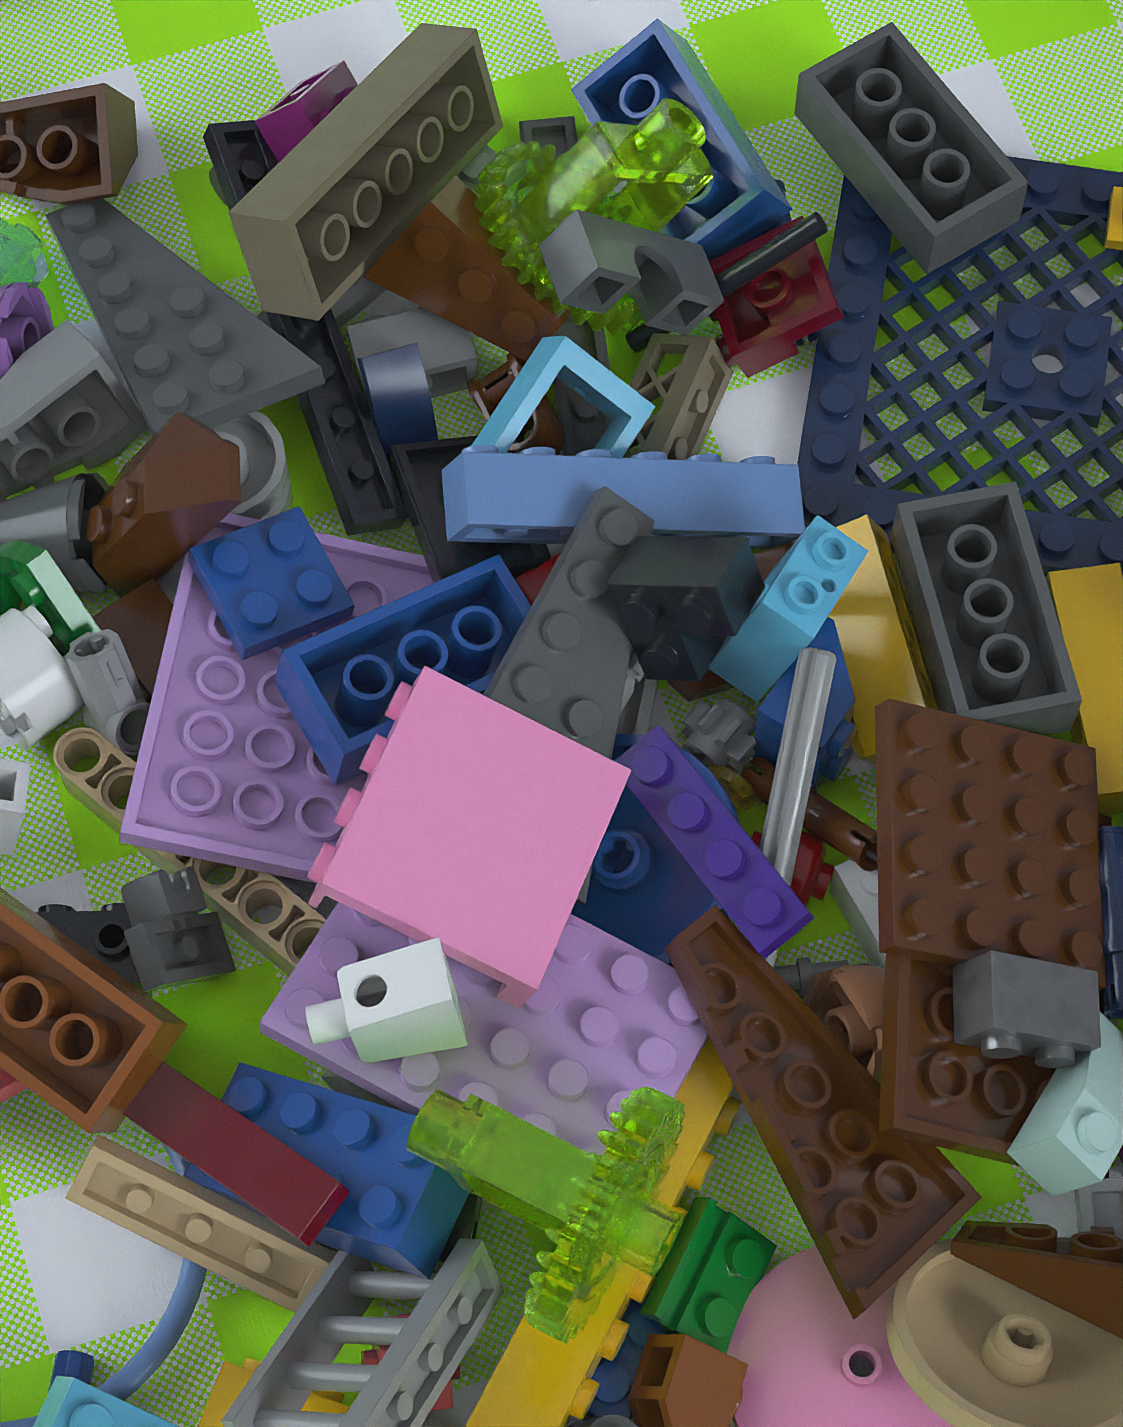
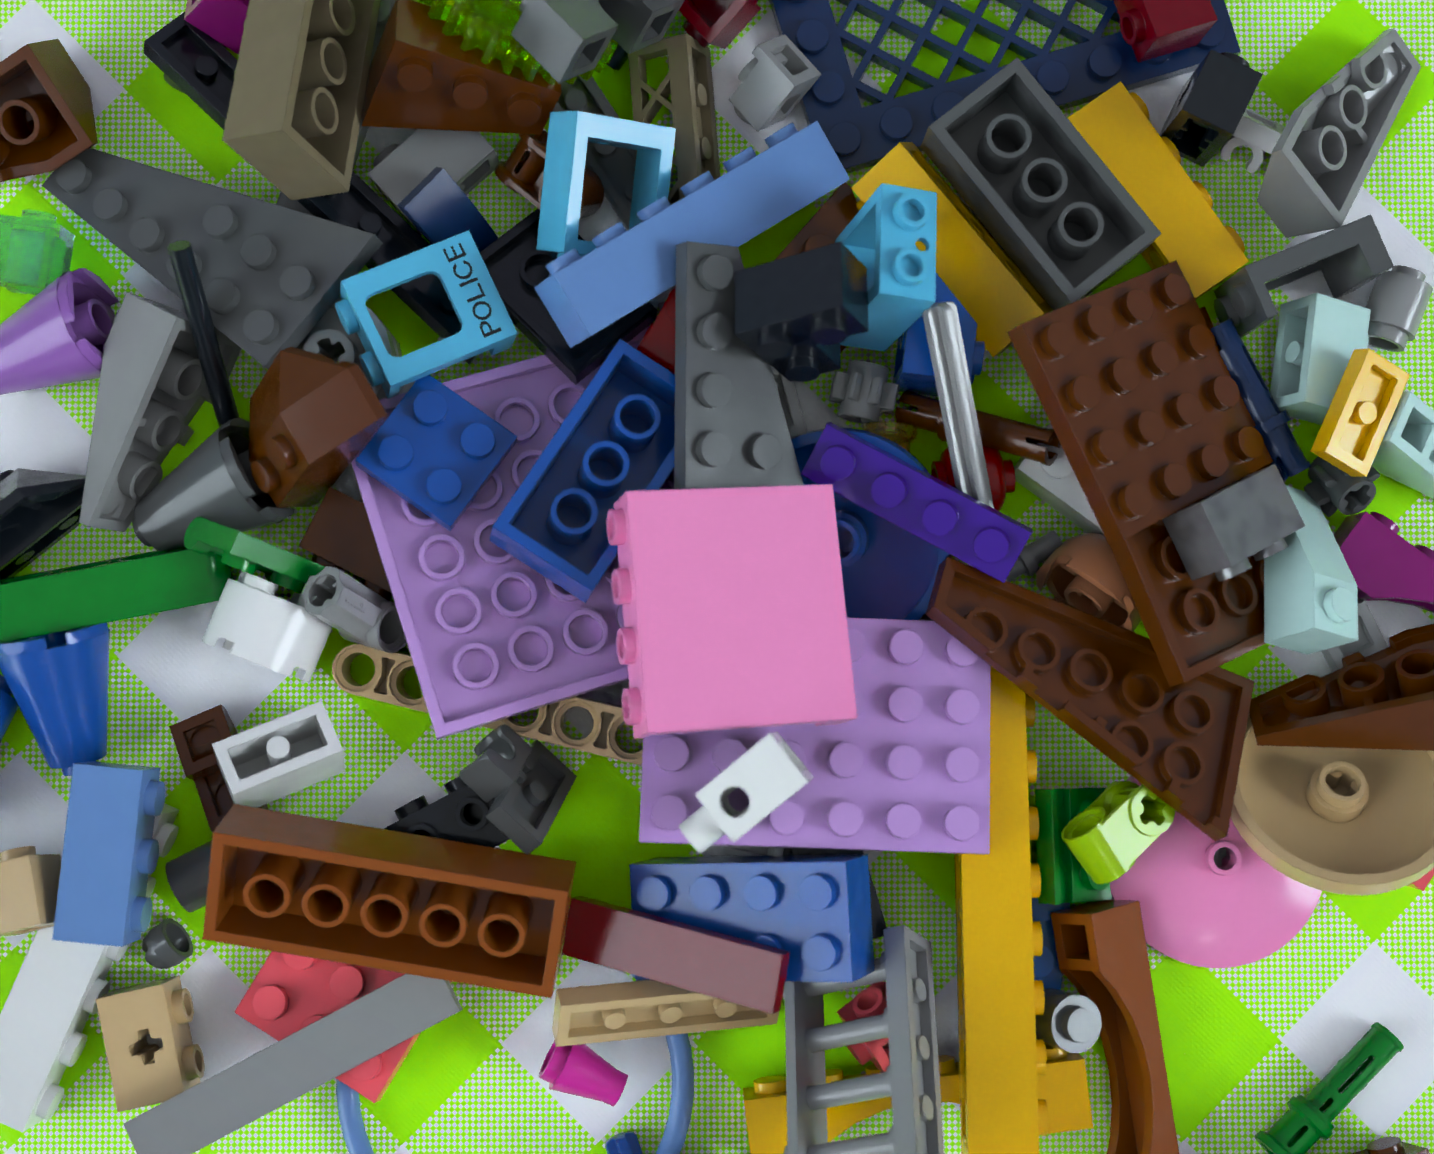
camera: 30 degrees left, 20 degrees up
clear neon green piece [406,1087,685,1344] -> none
none -> black bar [167,240,239,427]
none -> medium azure window [335,230,518,399]
none -> dark pink cone [539,1041,628,1107]
none -> light grey brick [728,34,822,132]
none -> lime piece [1061,780,1175,884]

